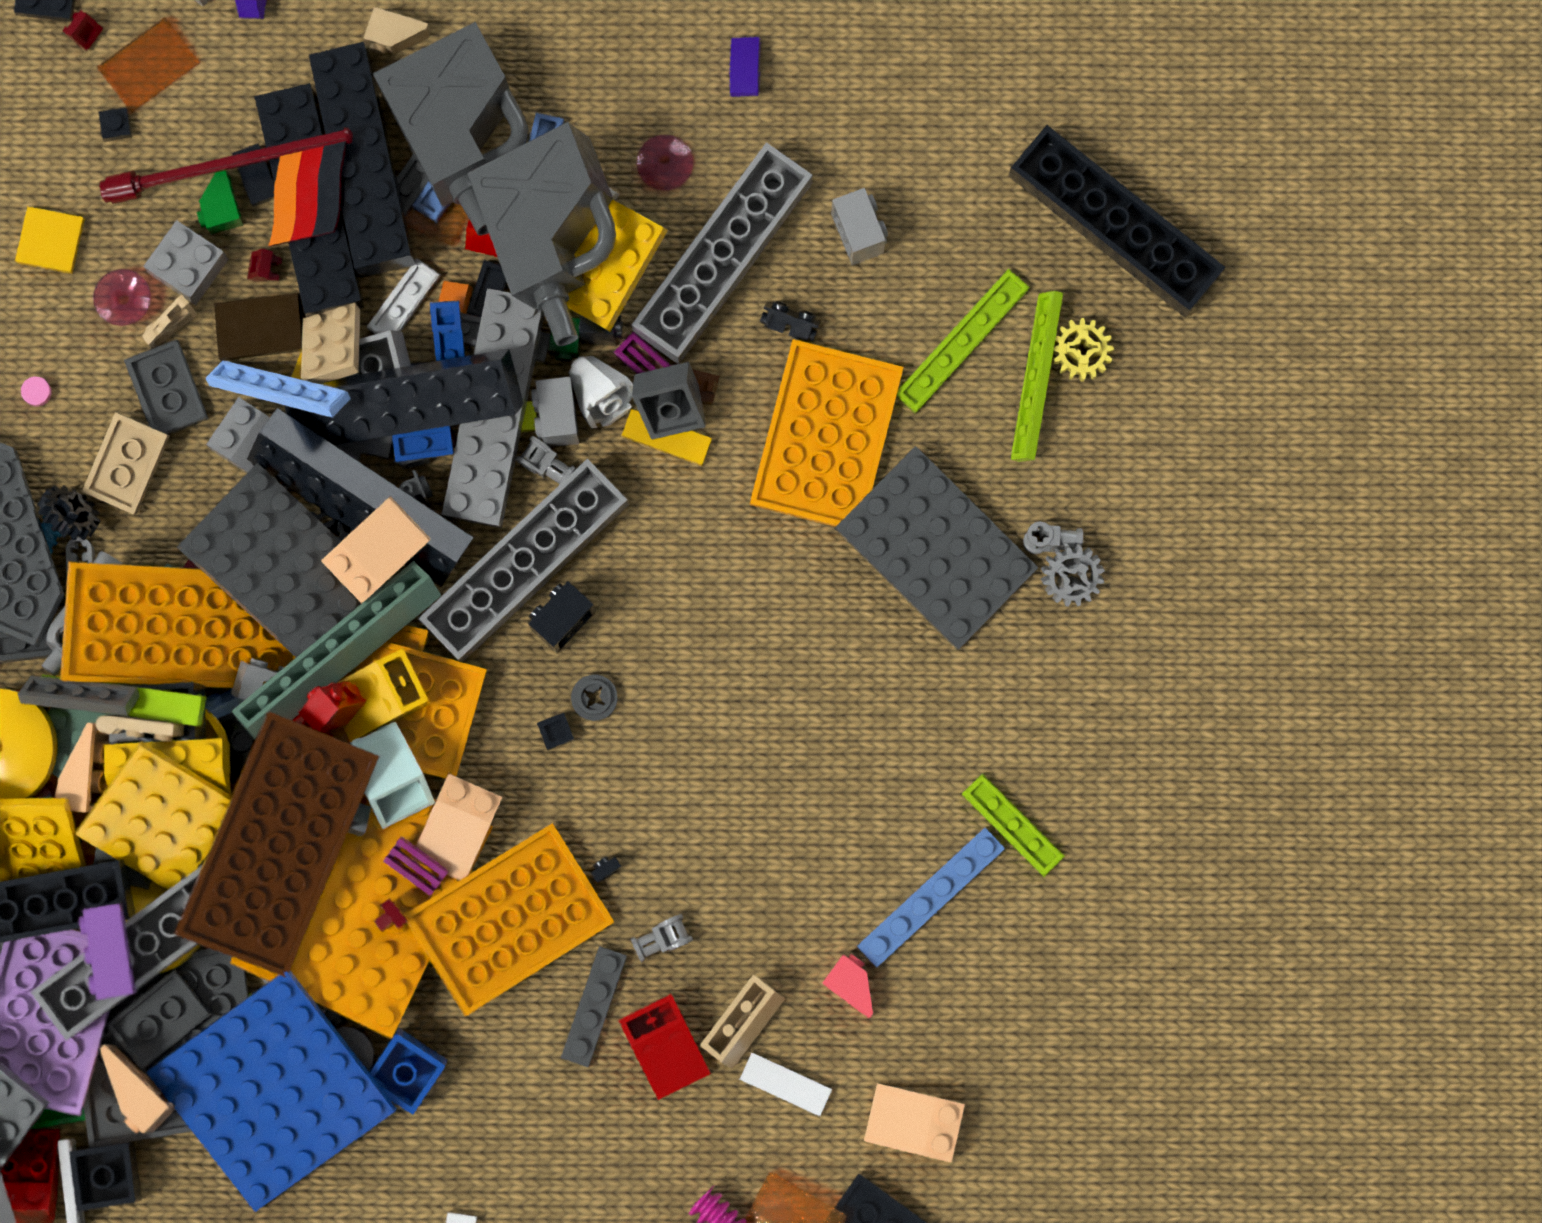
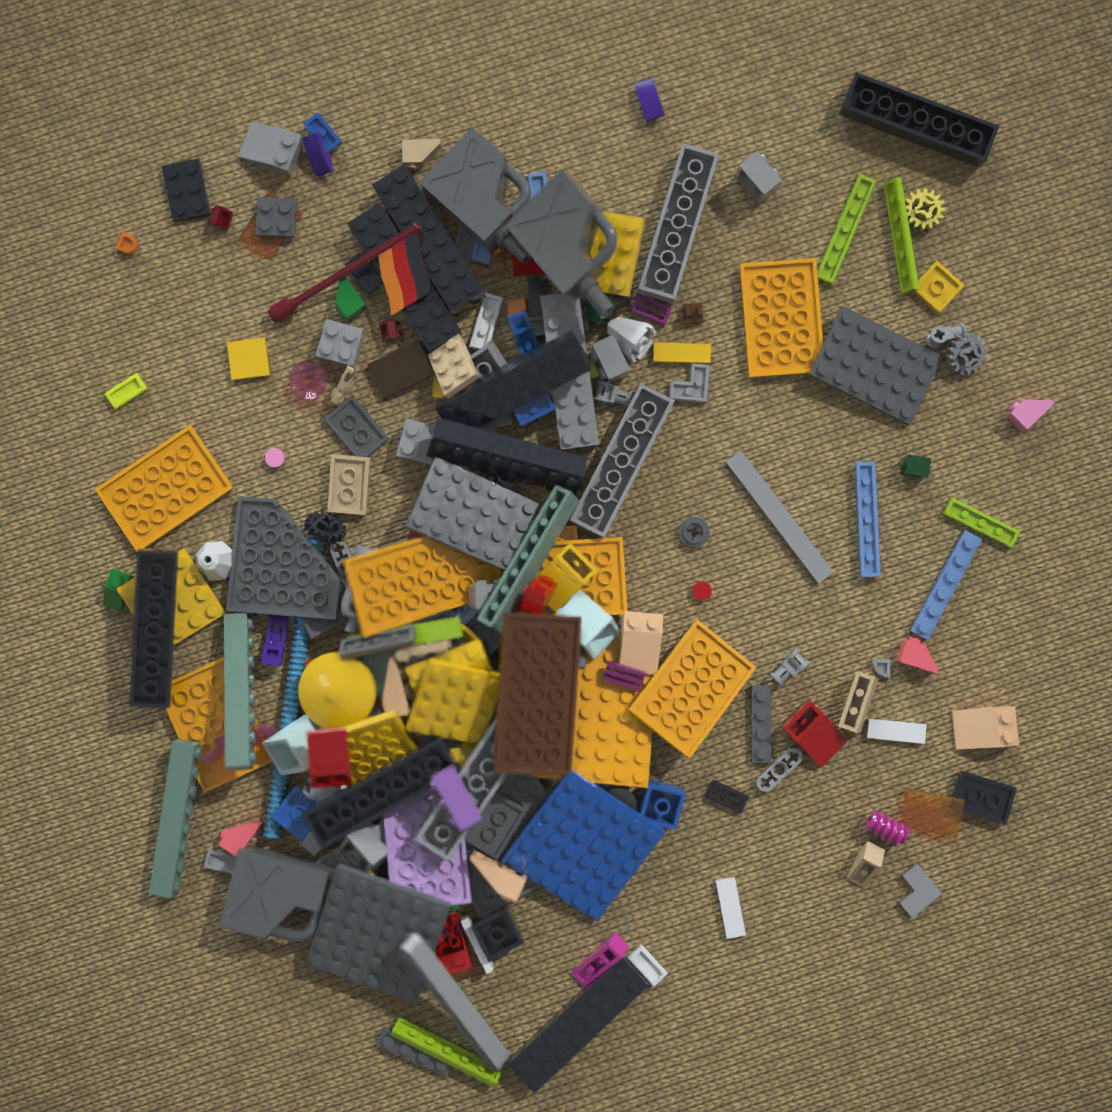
camera: 20 degrees left, 5 degrees up
black plate [98,107,132,142] -> none
light blue tile [205,360,351,418] -> none
light nougat slope [321,496,431,604] -> none
dark red tile [374,898,408,932] -> none
dark grey hinge [399,470,433,507] -> none
black brick [528,581,596,654] -> none
black plate [537,713,575,751] -> none
black plate [591,856,622,884] -> none
dark grey slope [632,362,706,440] -> none
clear pink dish [636,135,693,191] -> none
black hinge [760,300,821,342] -> none
none -> dark grey plate [256,197,297,238]
none -> light grey tile [669,363,710,403]
none -> red tile [692,581,712,601]
none -> black tile [706,779,749,813]
none -> light grey tile [725,451,833,584]
none -> light grey beam [756,747,803,792]
none -> medium blue plate [855,462,881,577]
none -> light grey tile [871,658,891,679]
none -> dark green brick [900,455,932,479]
none -> yellow tile [913,260,965,314]
none -> bright pink slope [1006,400,1054,432]

